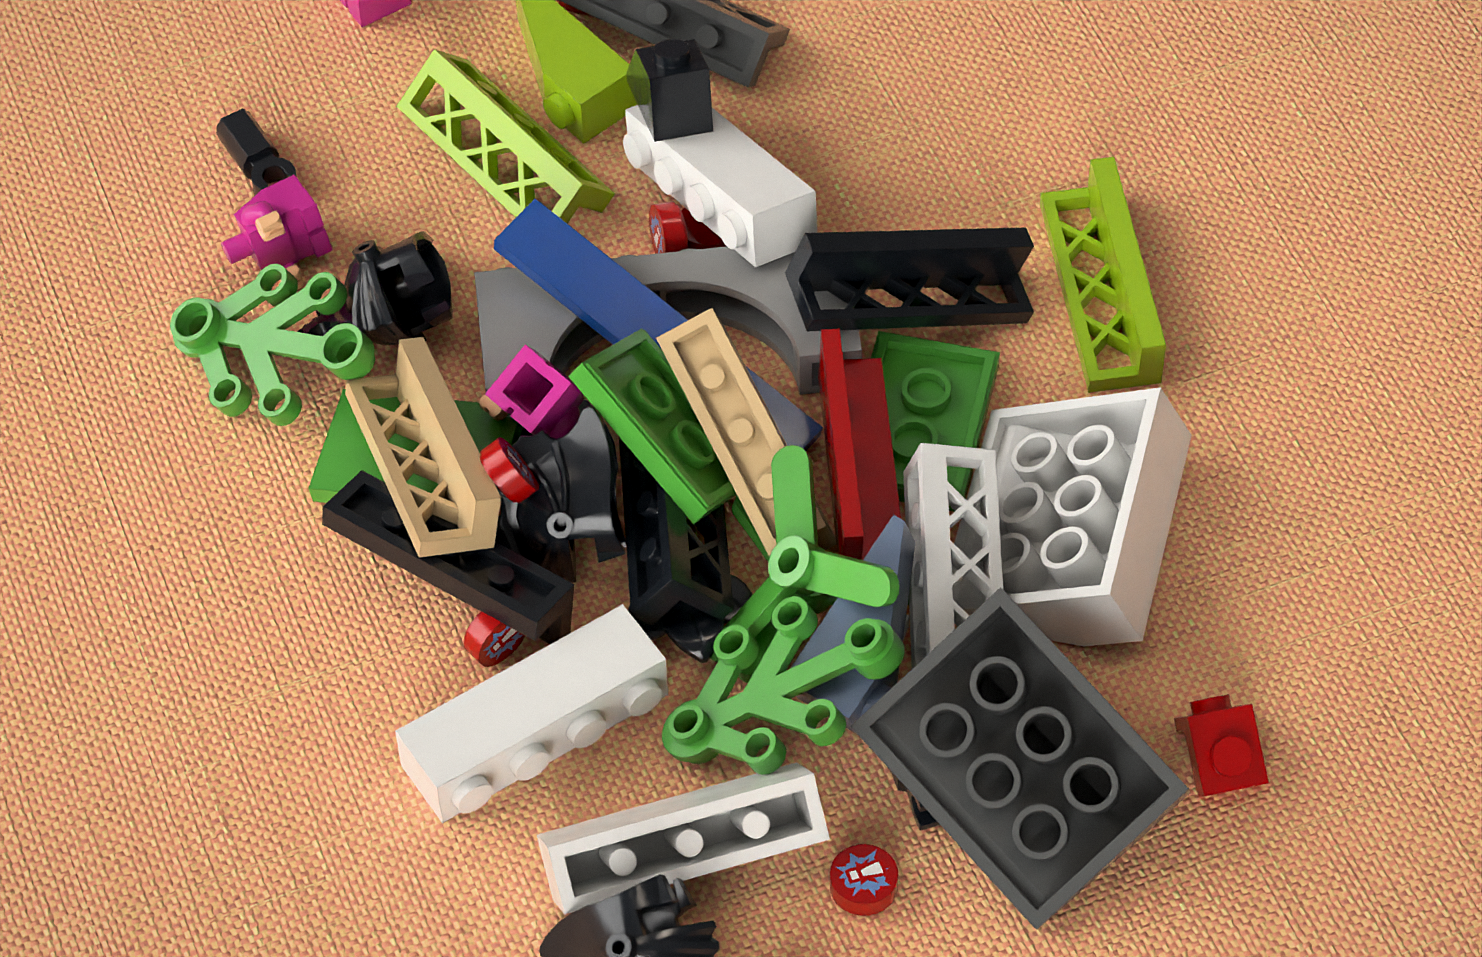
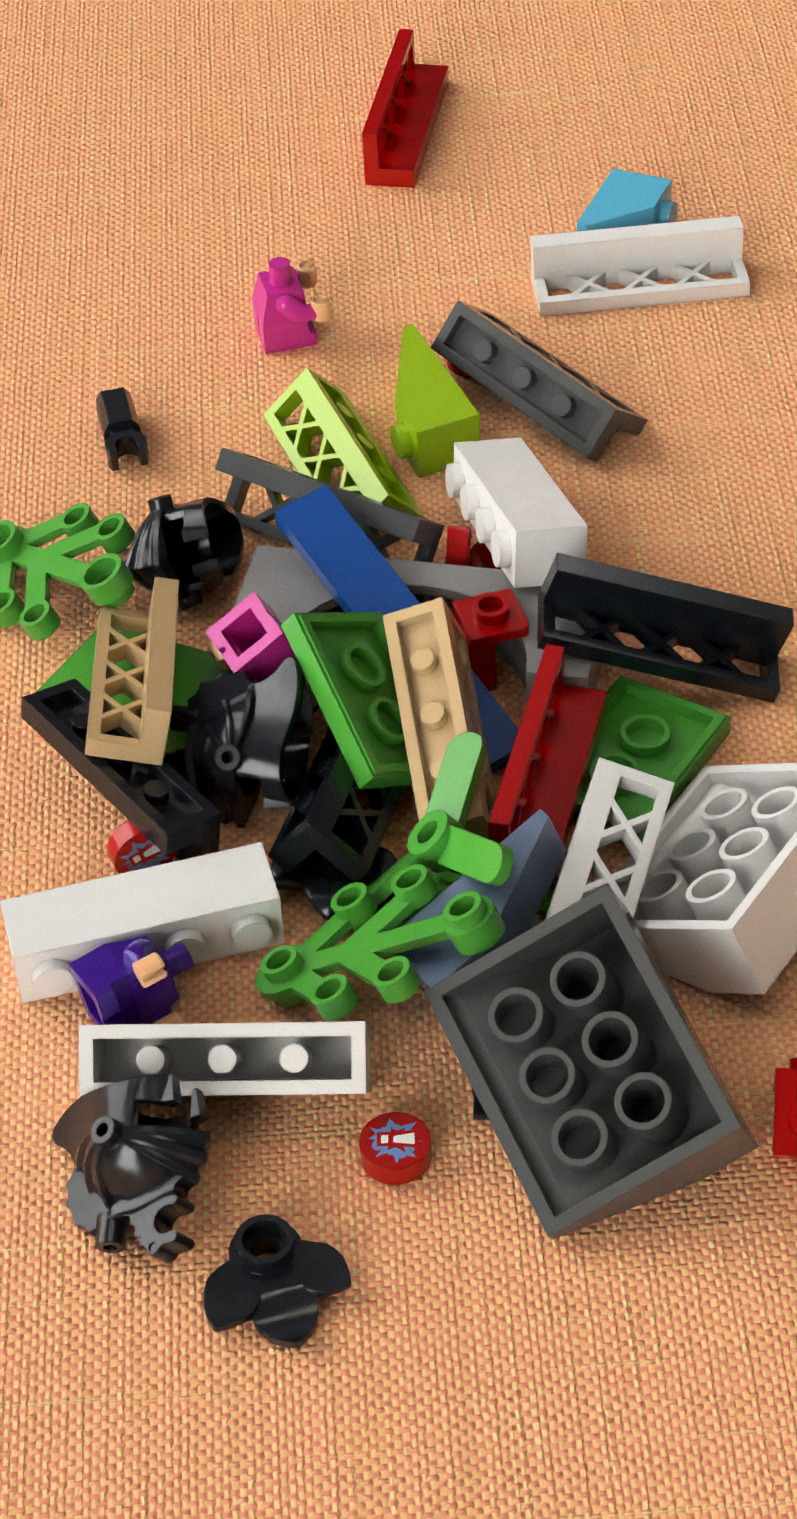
camera: 20 degrees right, 10 degrees down
dark pink piece [221,174,333,289] -> none
red tile [480,437,539,503] -> none
black slope [627,39,713,142] -> none
none -> dark purple piece [68,936,194,1025]
none -> dark grey fence [215,447,445,562]
none -> red bracket [452,589,529,691]

